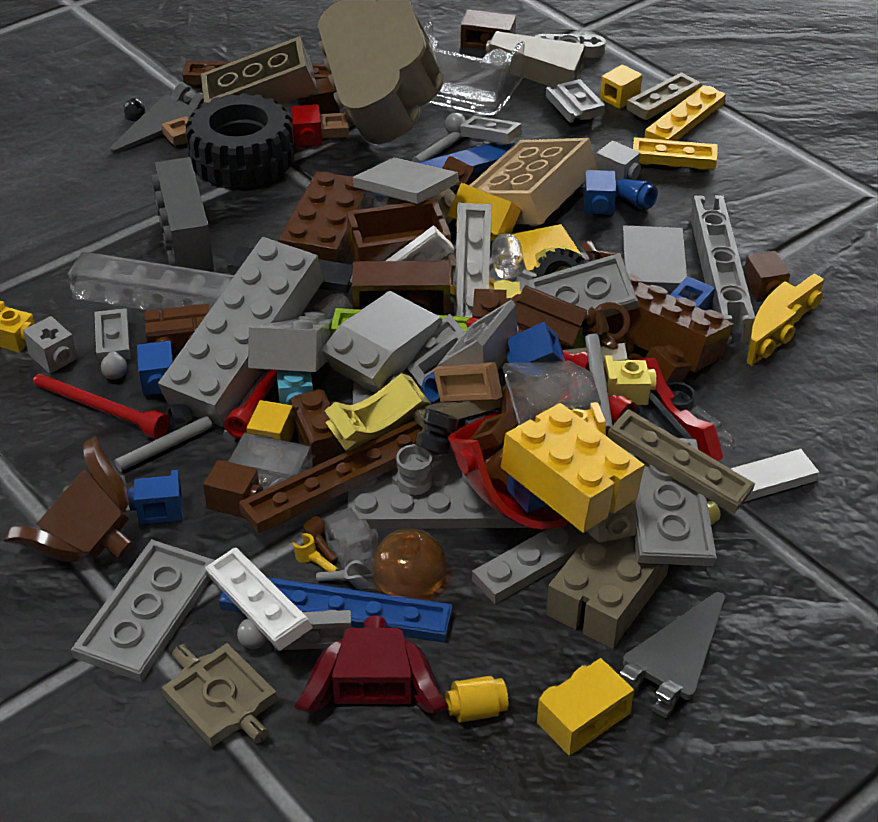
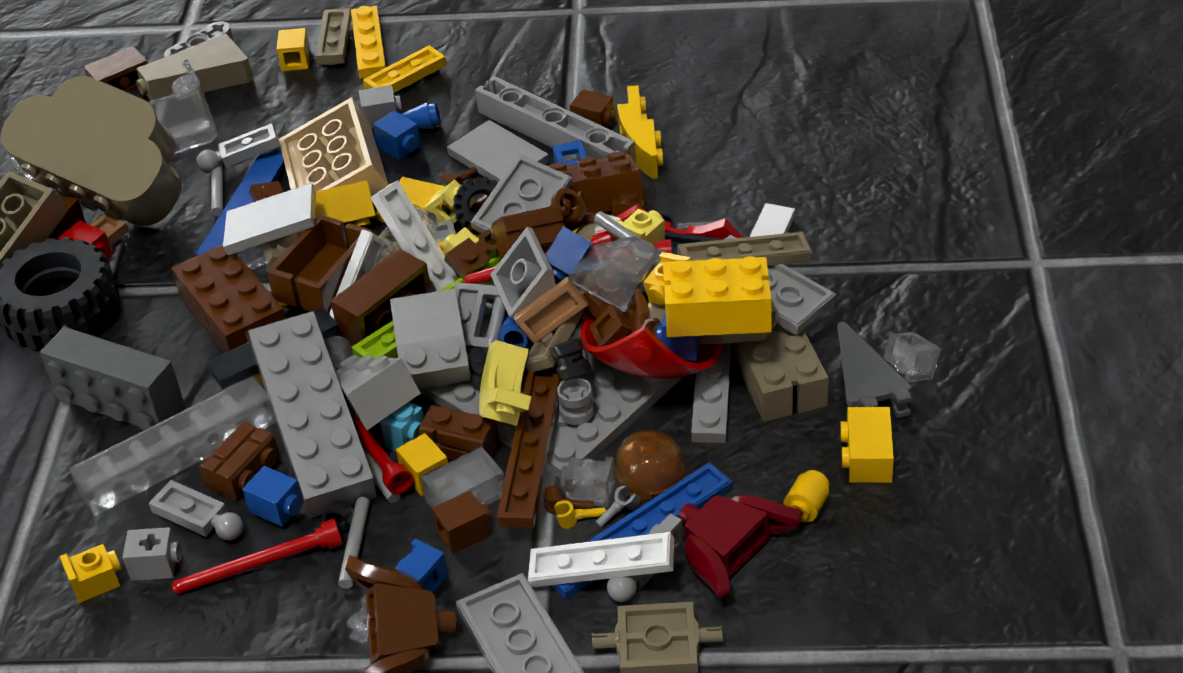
camera: 45 degrees left, 0 degrees up
light grey plate [546,79,605,123] -> none
none -> clear brick [883,332,941,382]

